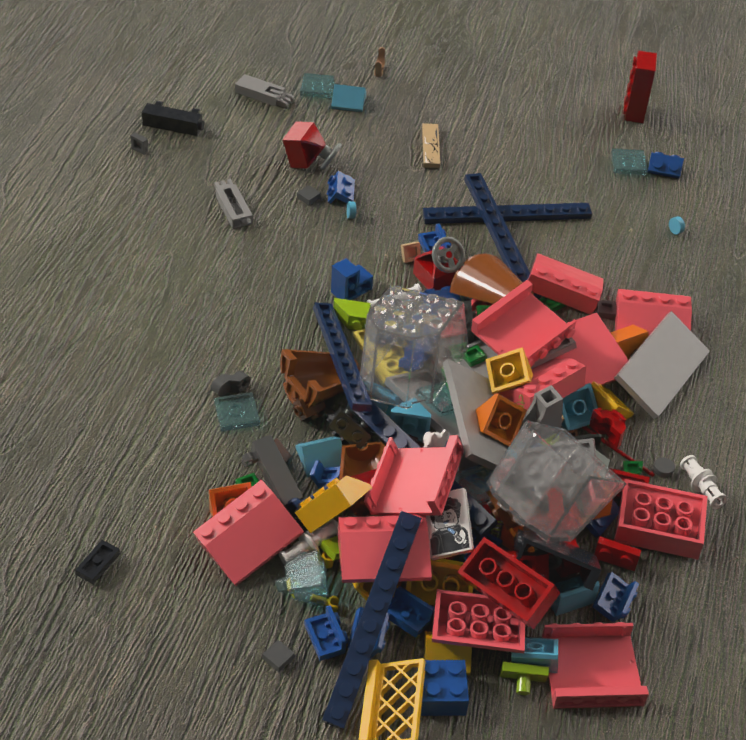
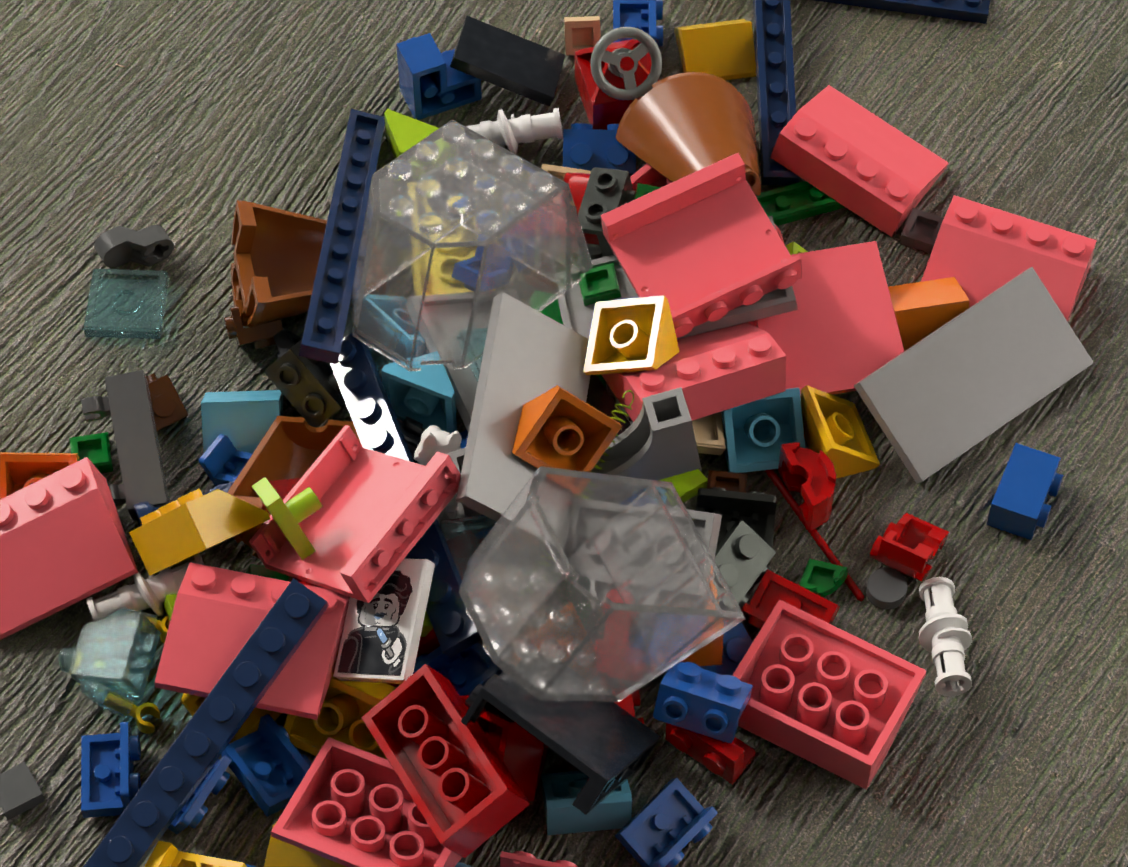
camera: 20 degrees right, 10 degrees up
none -> lime tile [252,477,323,560]
none -> black tile [450,16,565,106]
none -> blue bracket [653,660,753,743]
none -> yellow slope [674,19,756,80]
none -> red cylinder [870,513,949,582]
none -> blue brick [987,443,1064,540]

